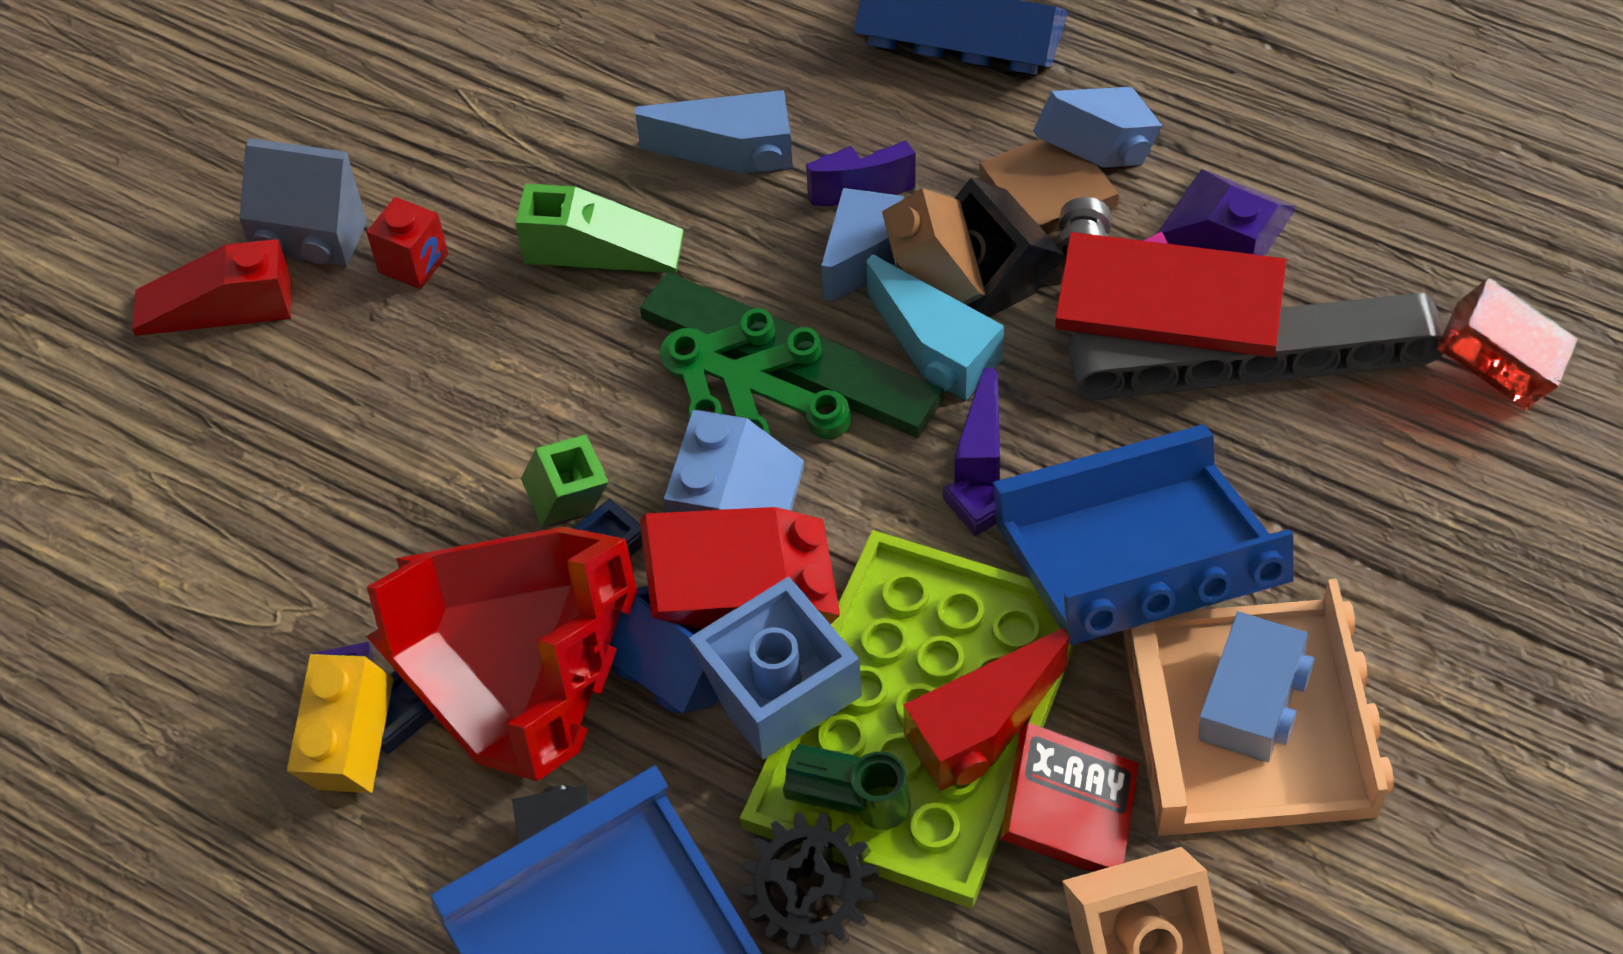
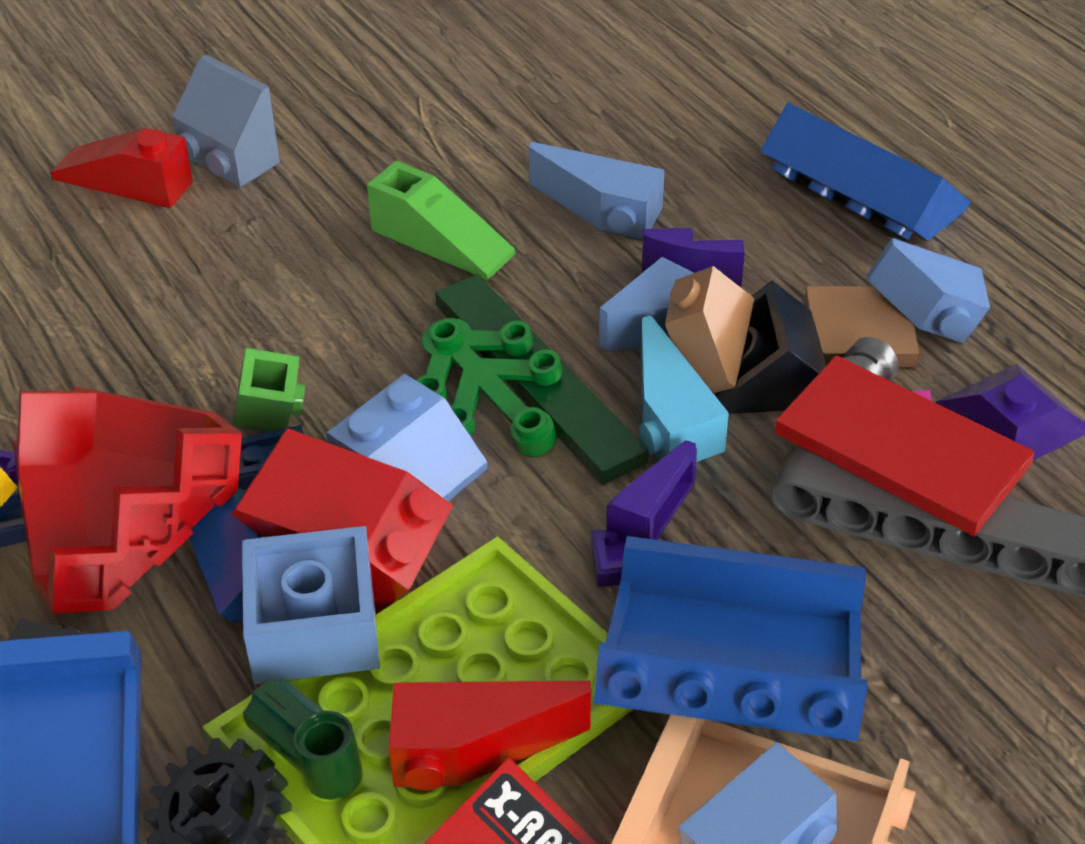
camera: 25 degrees right, 10 degrees down
red brick [366,197,448,289] -> none

